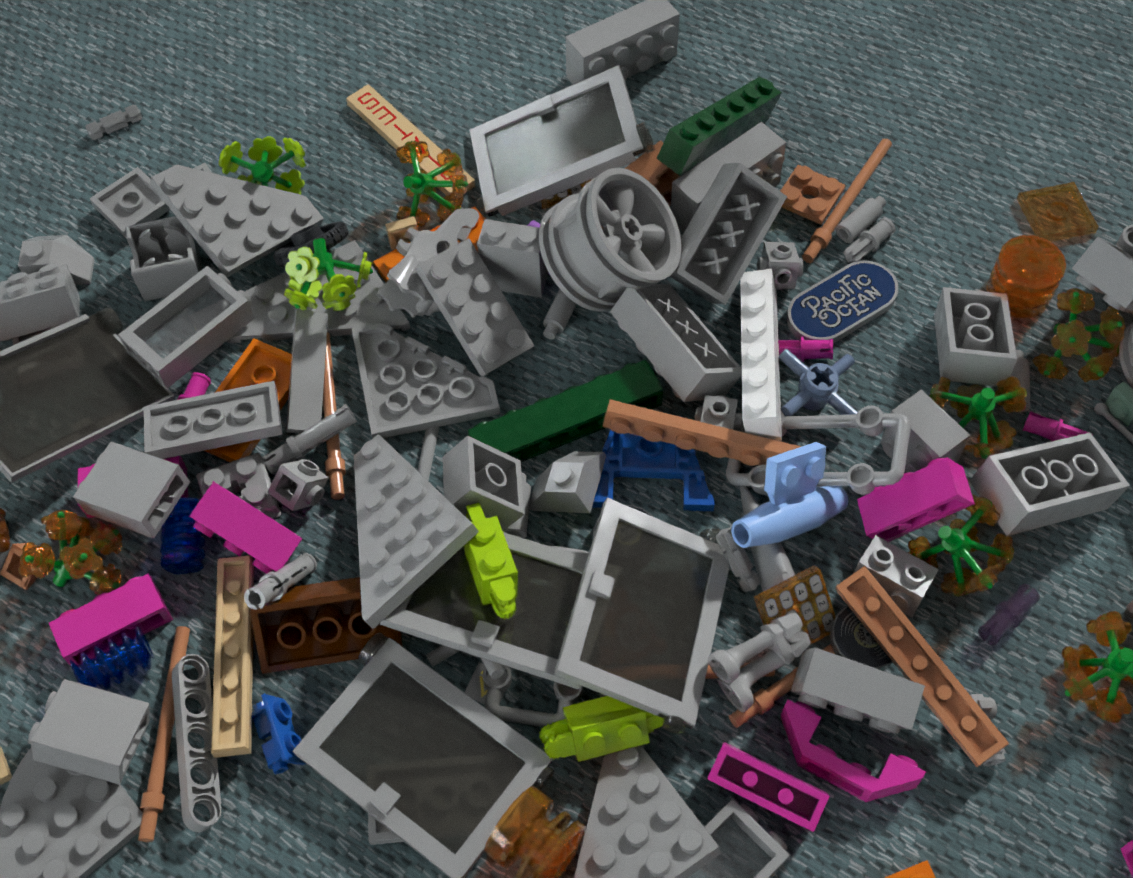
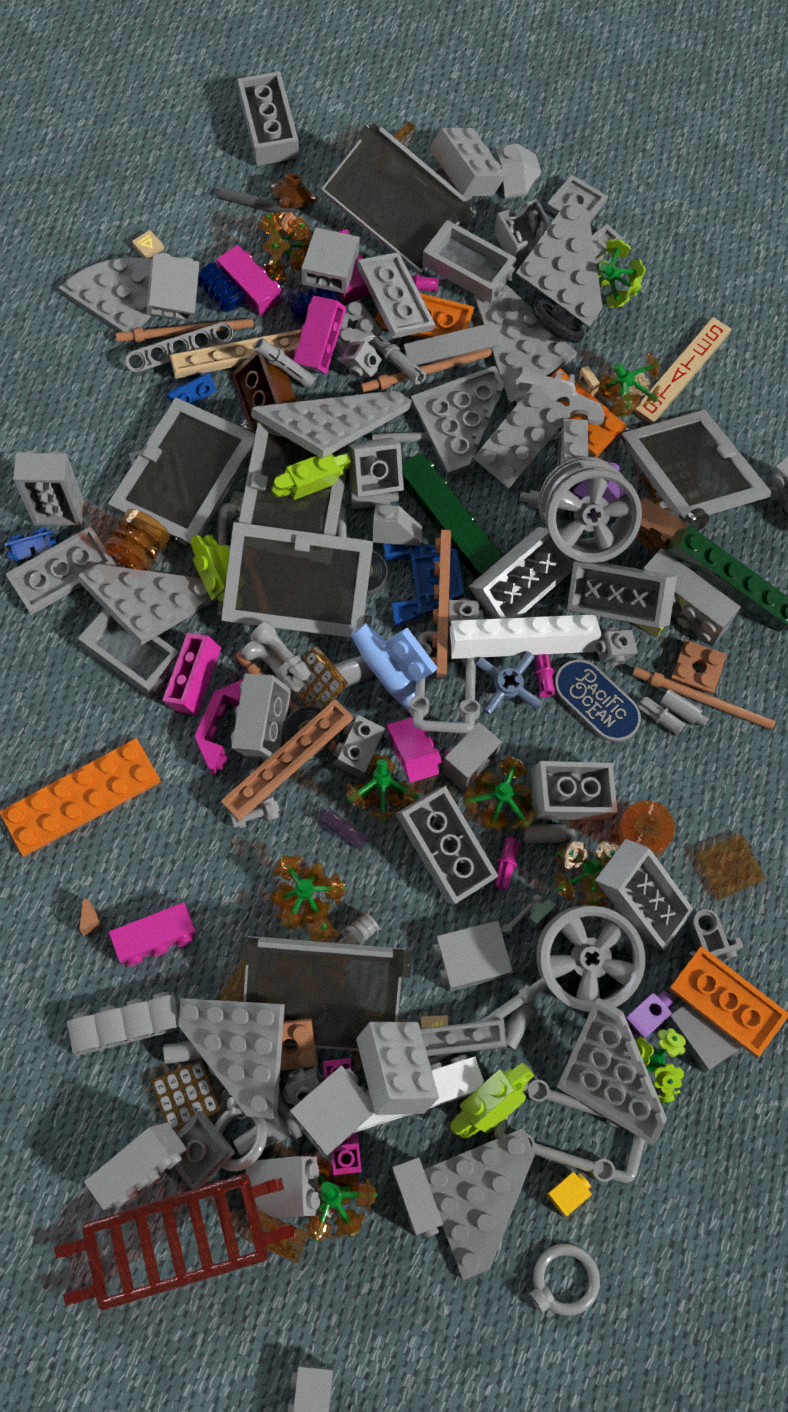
camera: 75 degrees right, 10 degrees up
light grey axle [85,104,142,140] -> none
lime plant [284,238,373,311] -> none
light grey axle [716,527,760,592] -> none

